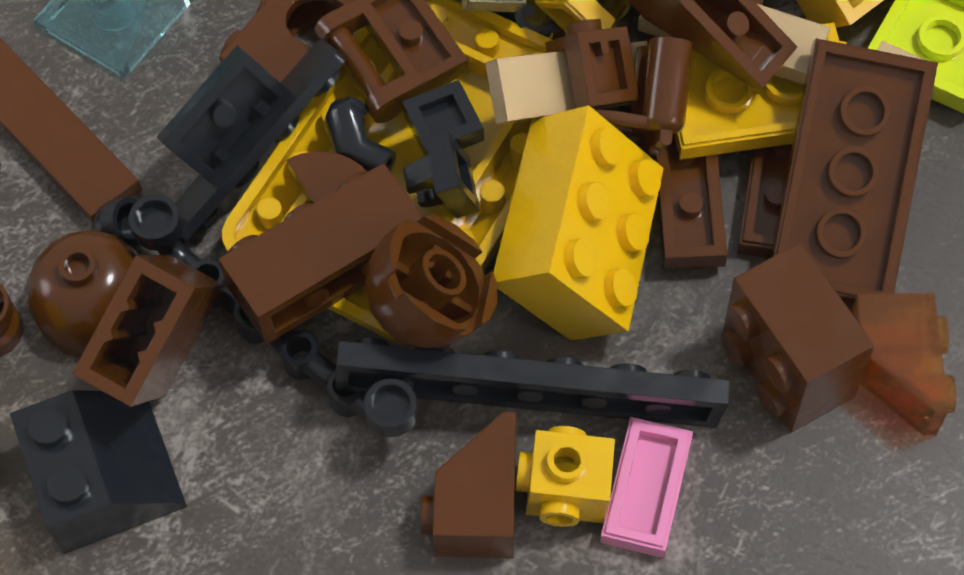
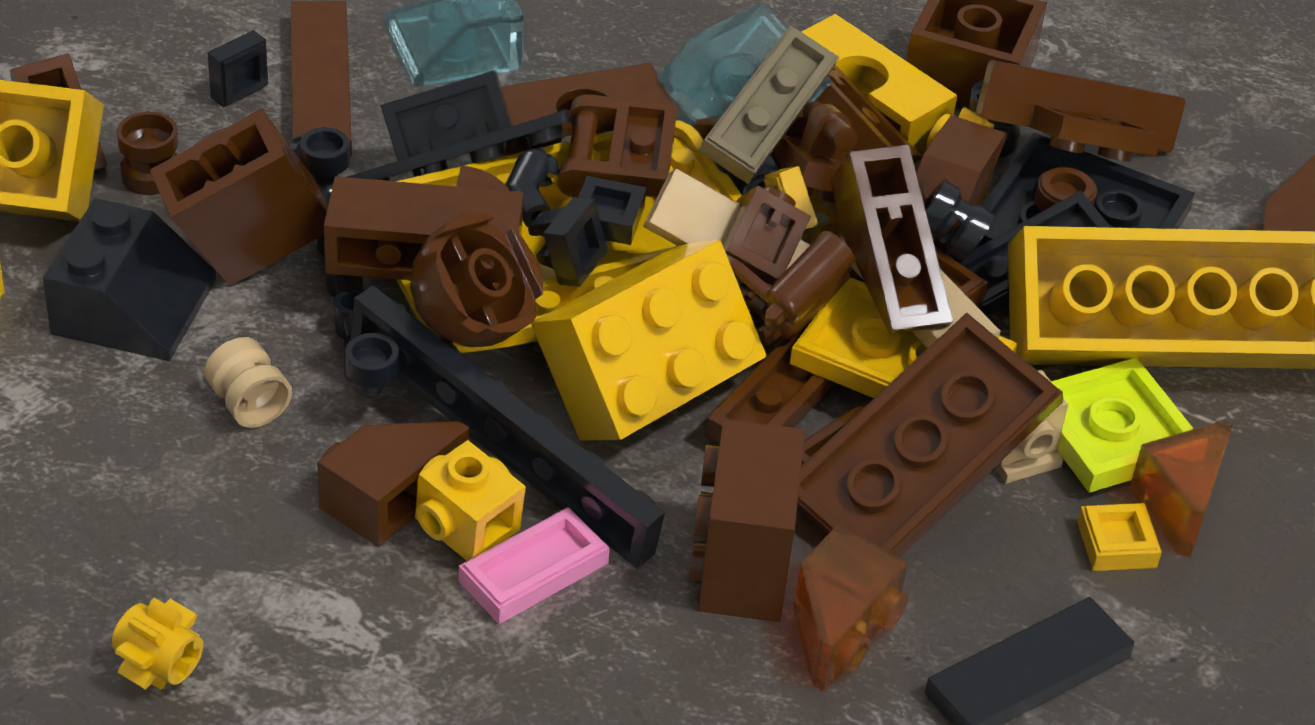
camera: 30 degrees right, 20 degrees down
none -> tan wheel [204,337,292,428]

